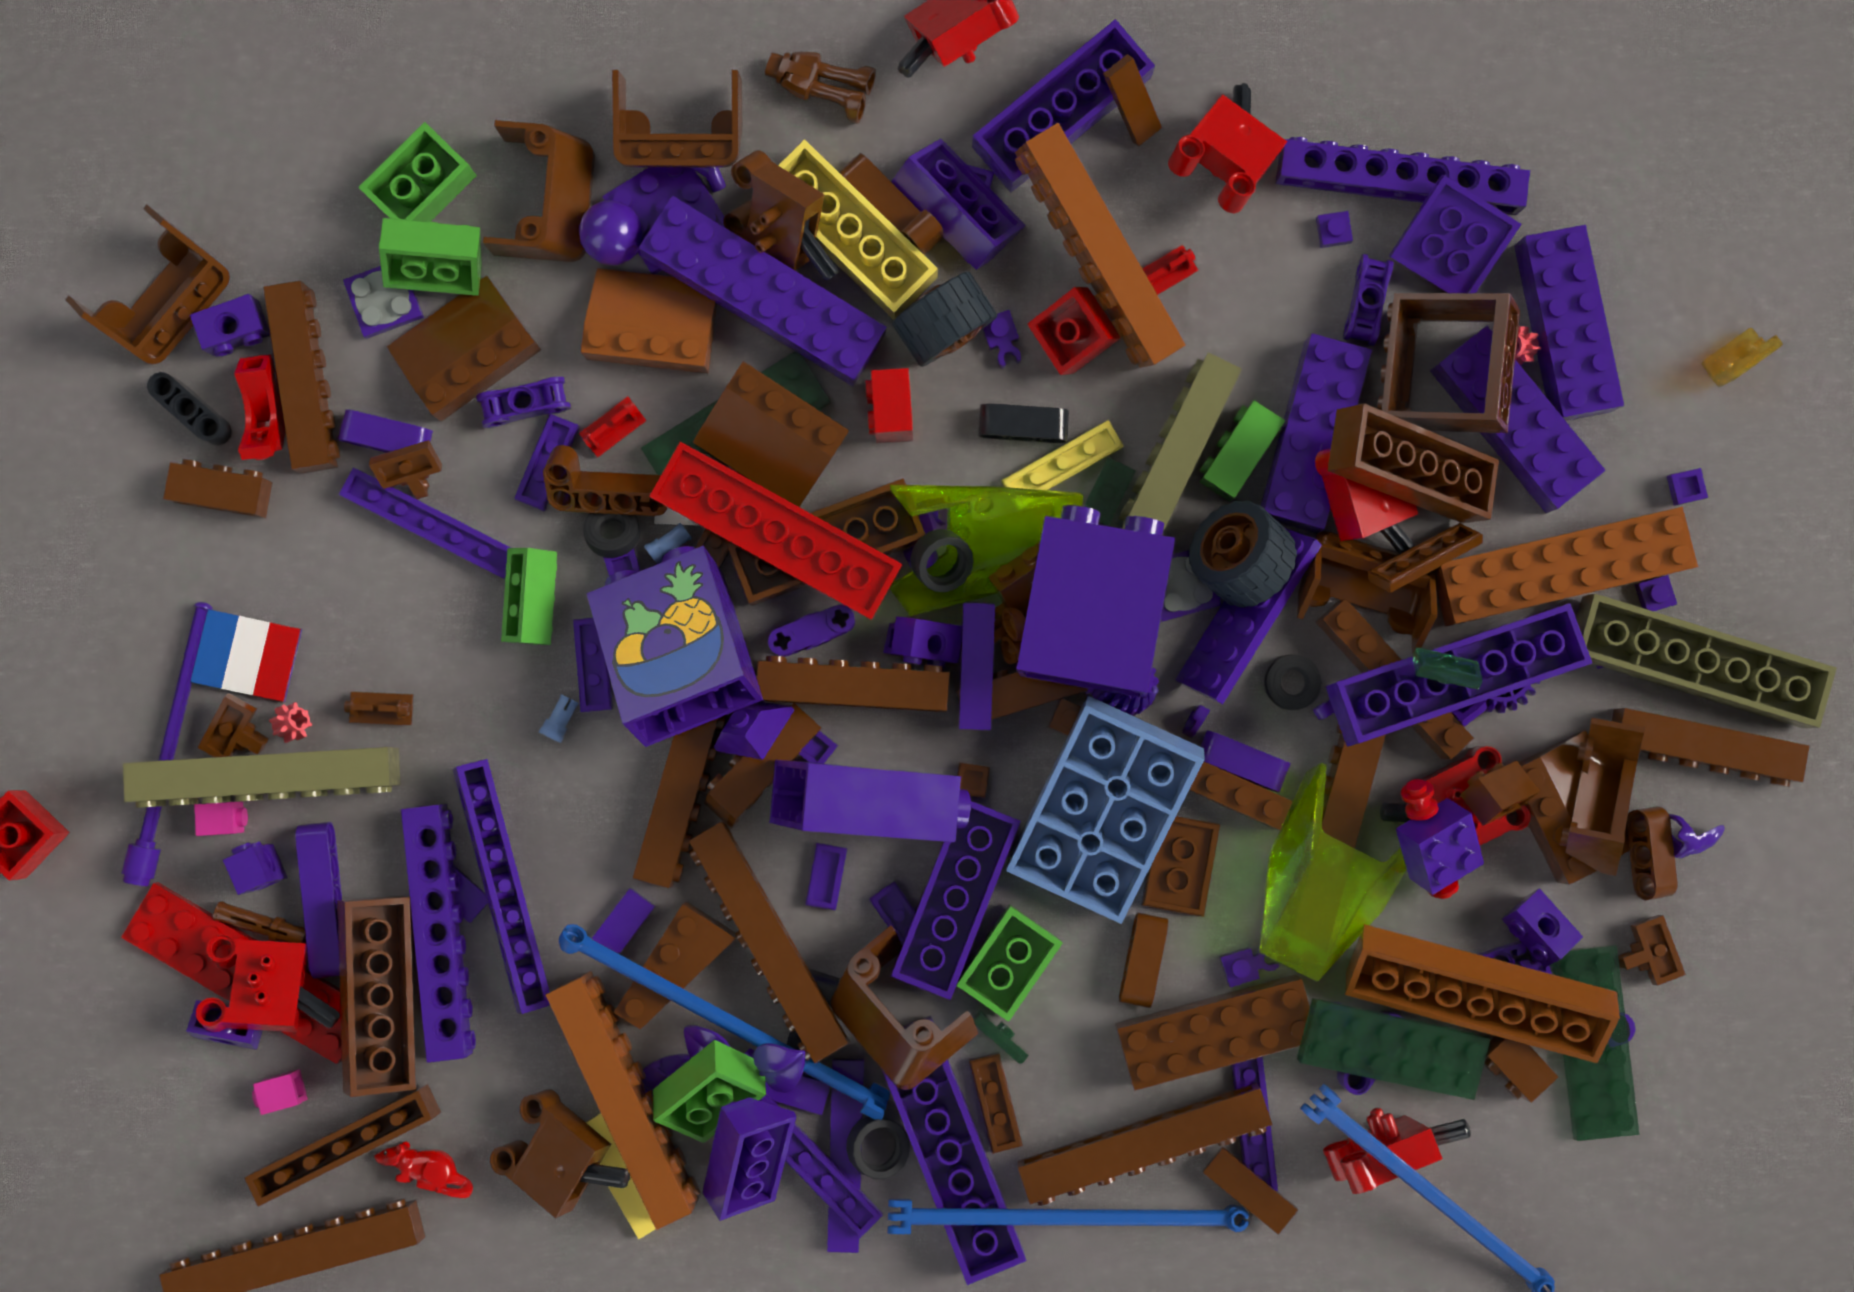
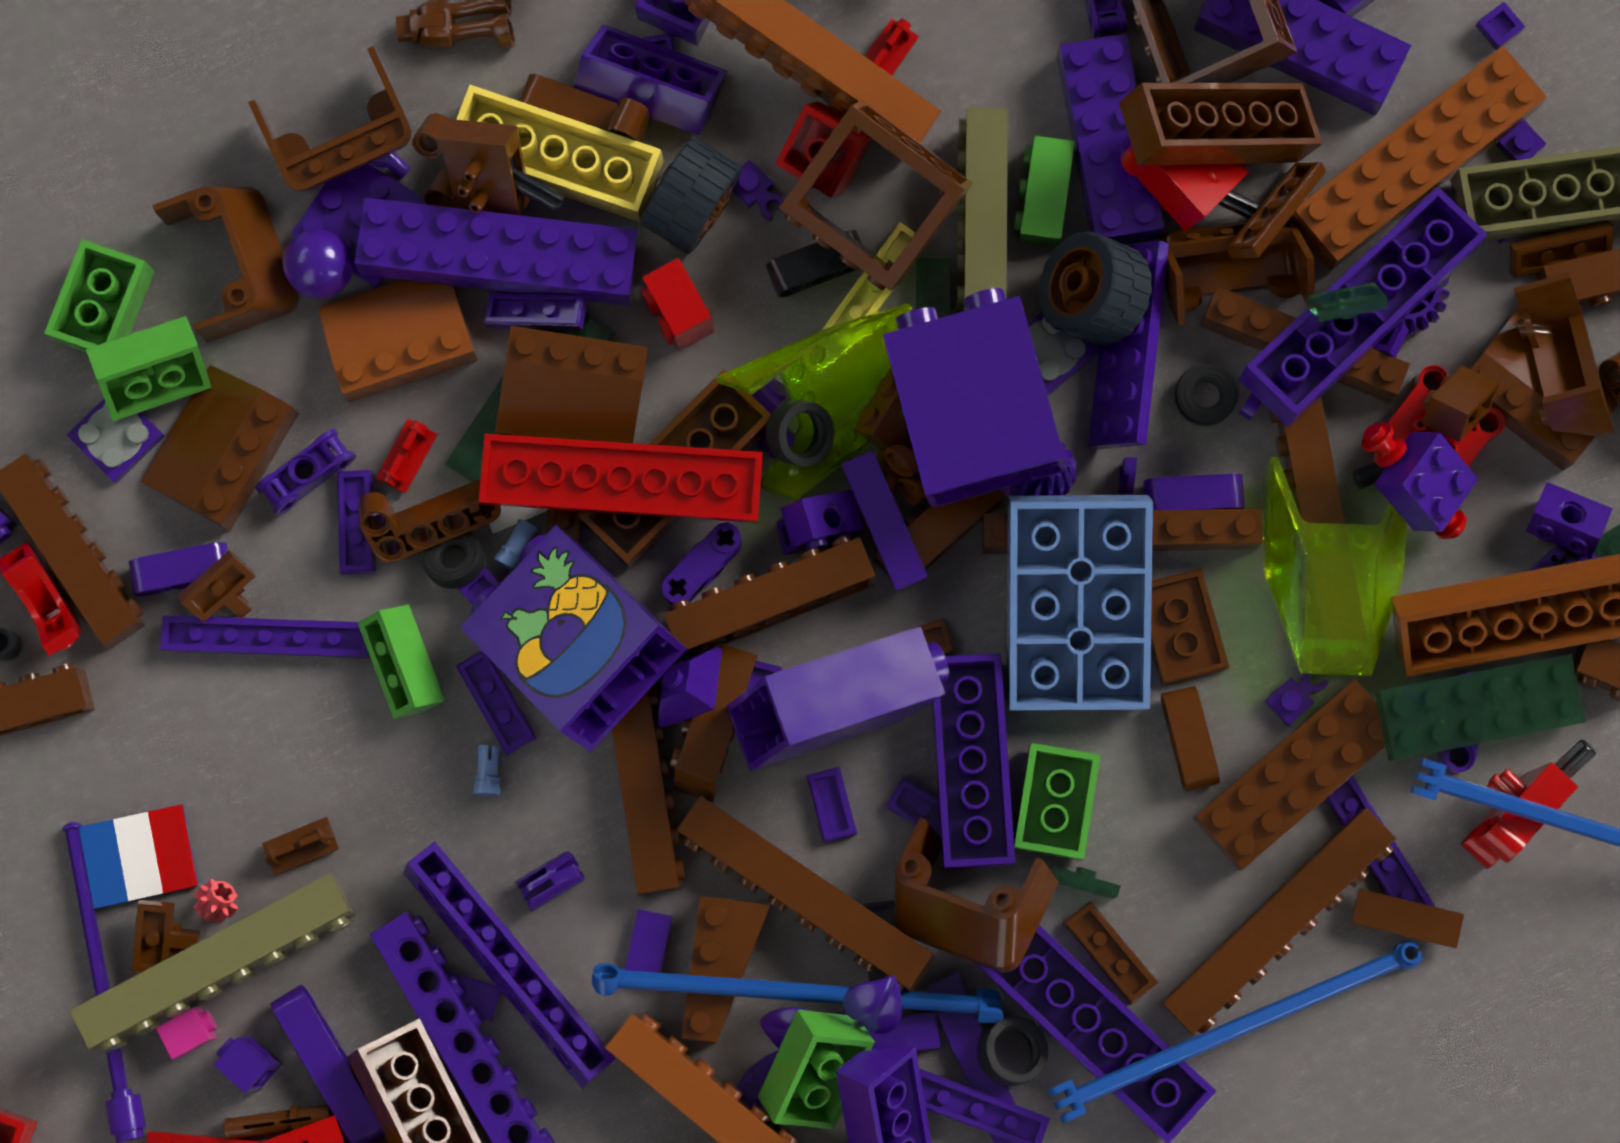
camera: 15 degrees left, 5 degrees down
none -> dark purple tile [484,292,588,330]
none -> dark purple arm [515,851,585,912]
none -> reddish brown window [779,101,973,291]
none -> reddish brown tile [1509,221,1613,277]

